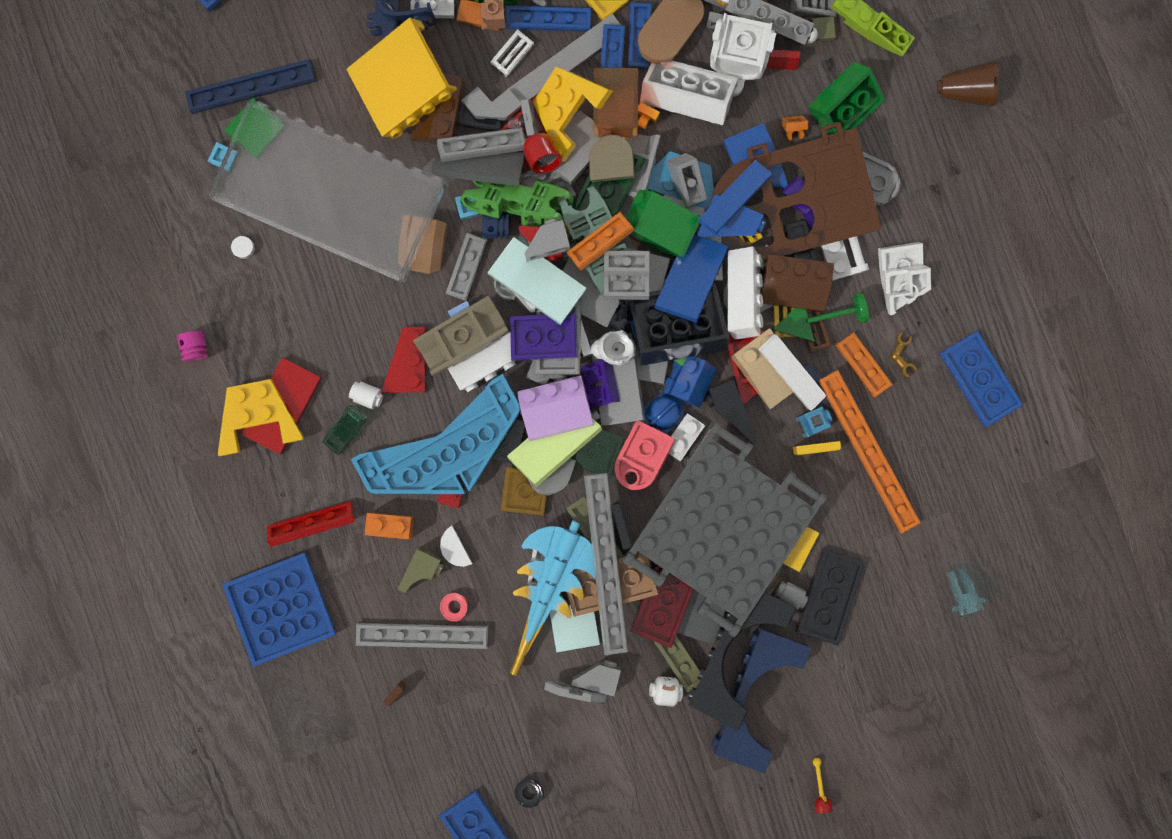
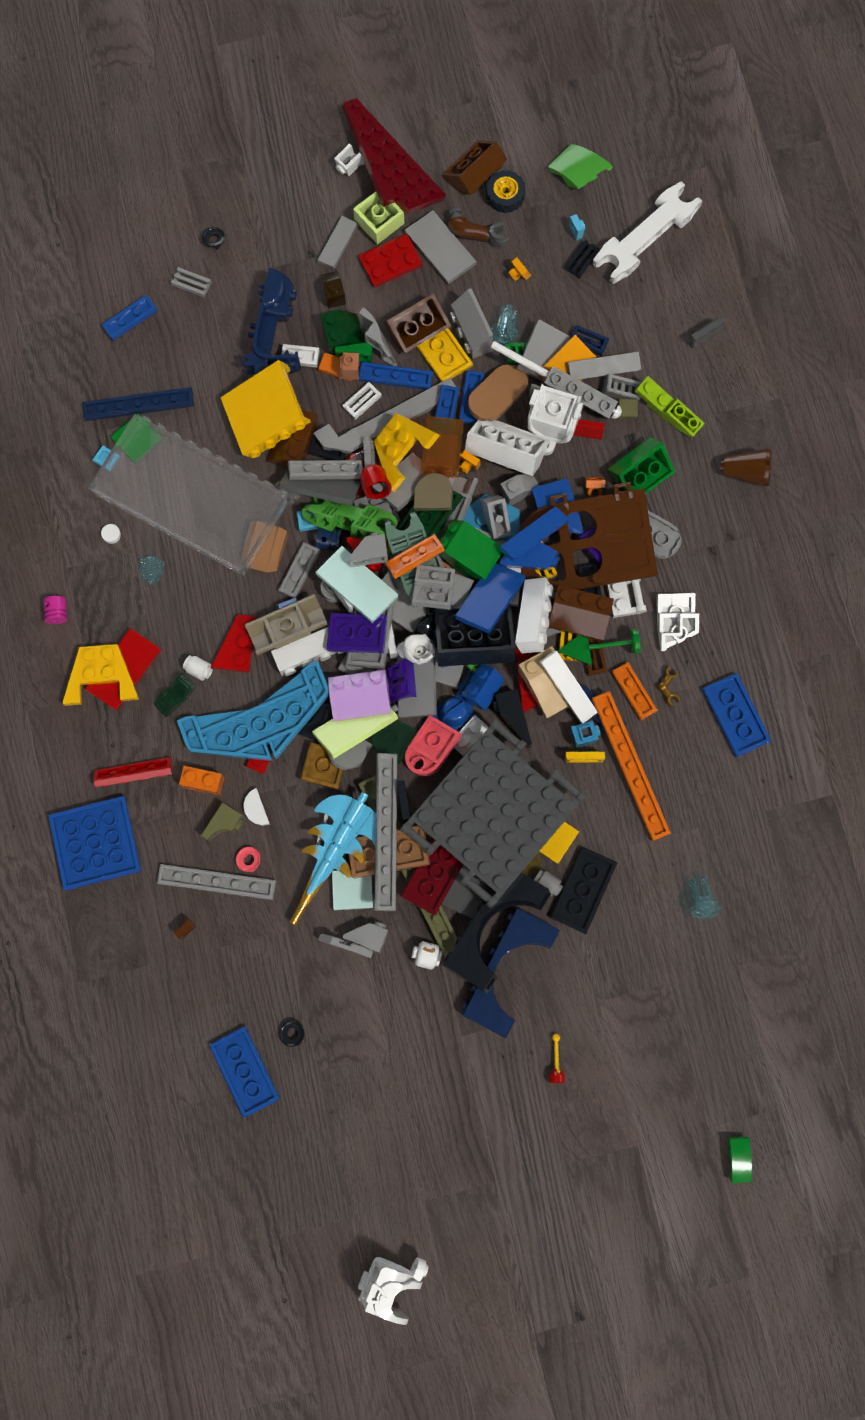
camera: 10 degrees right, 10 degrees down
none -> clear light blue piece [139,555,165,585]
none -> light grey slope [500,474,540,506]

